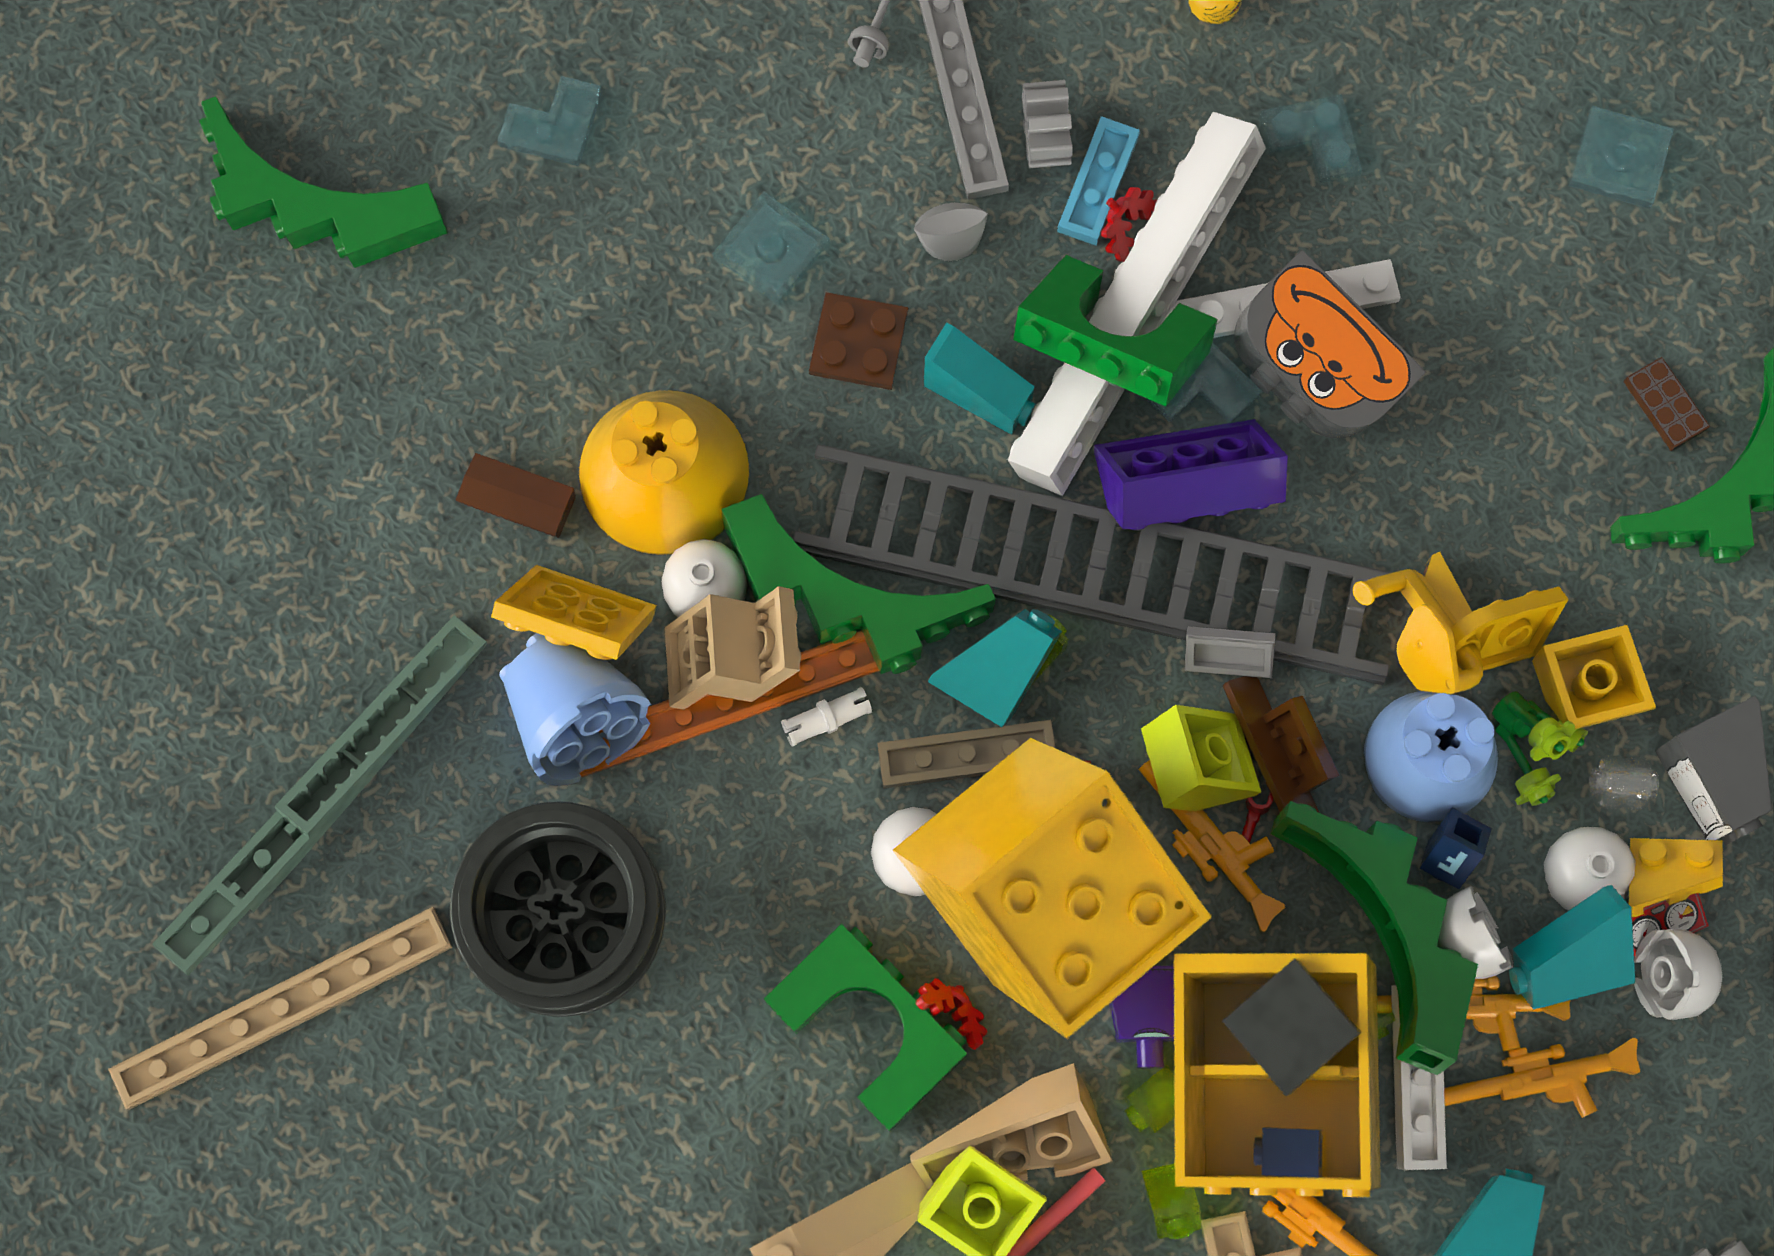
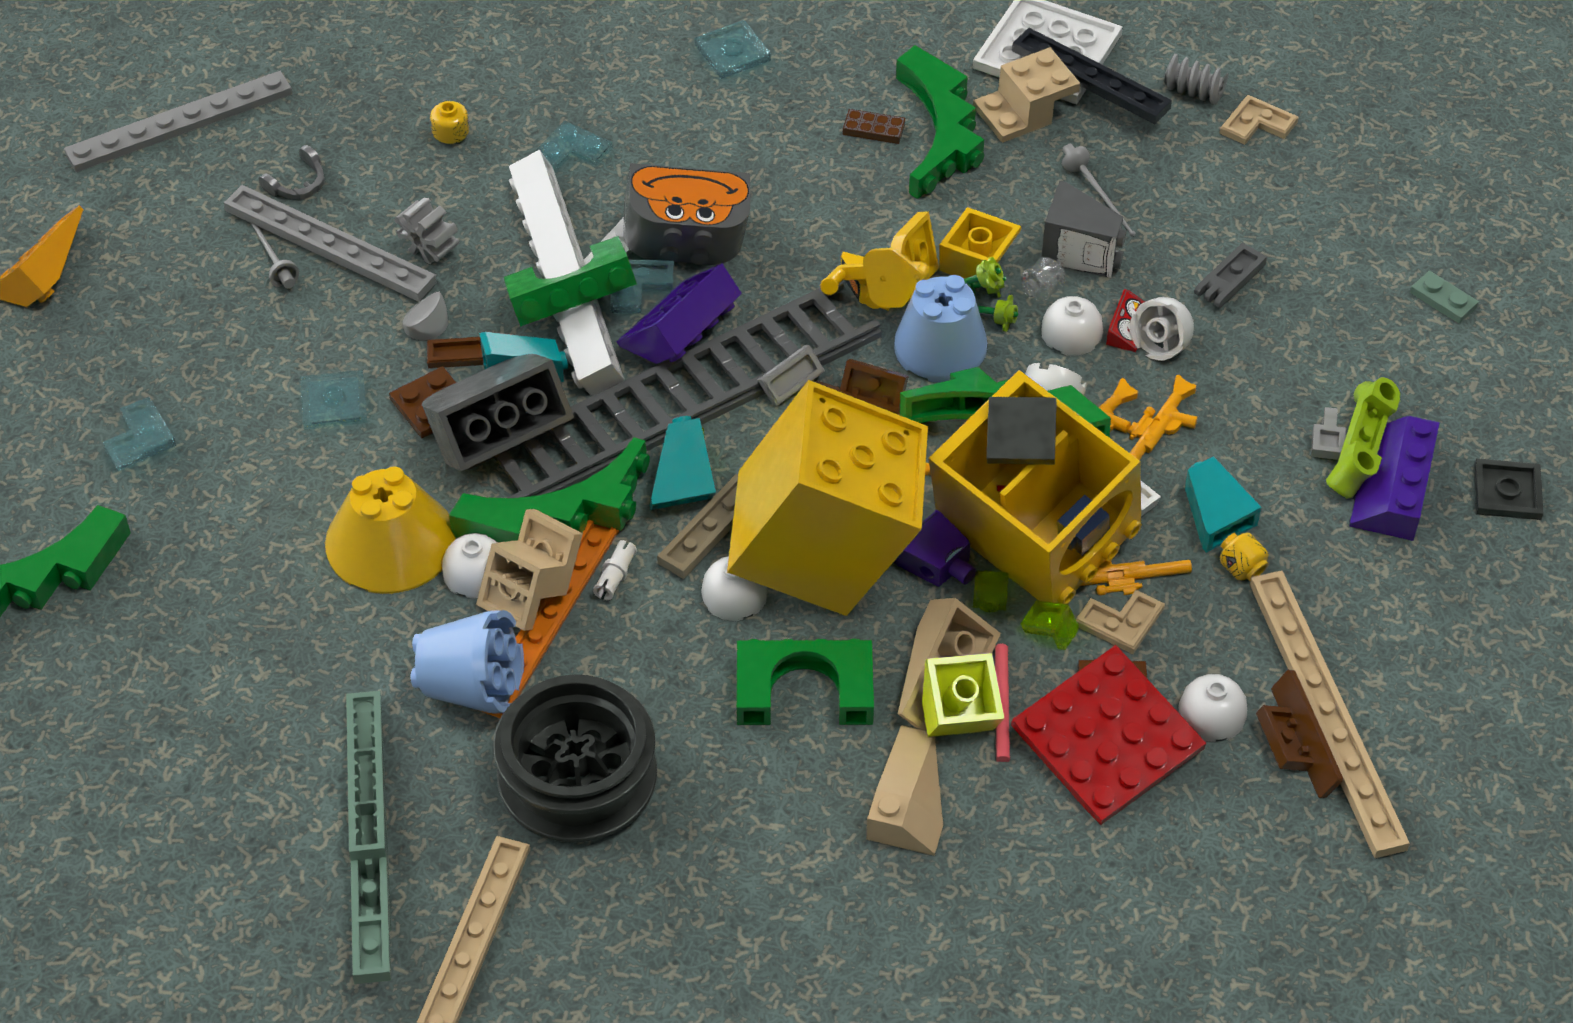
camera: 50 degrees left, 25 degrees down
reddish brown piece [456,453,576,538] -> none
yellow plate [491,565,657,660] -> none
red animal [916,978,988,1050] -> none
medium azure plate [1057,116,1140,246] -> none
red animal [1101,187,1157,262] -> none
dark blue brick [1419,808,1492,889] -> none
teal slope [1509,885,1635,1010] -> none
yellow wing [1629,838,1723,917] -> none
none -> dark grey brick [422,354,574,471]
none -> reddish brown tile [427,337,483,369]

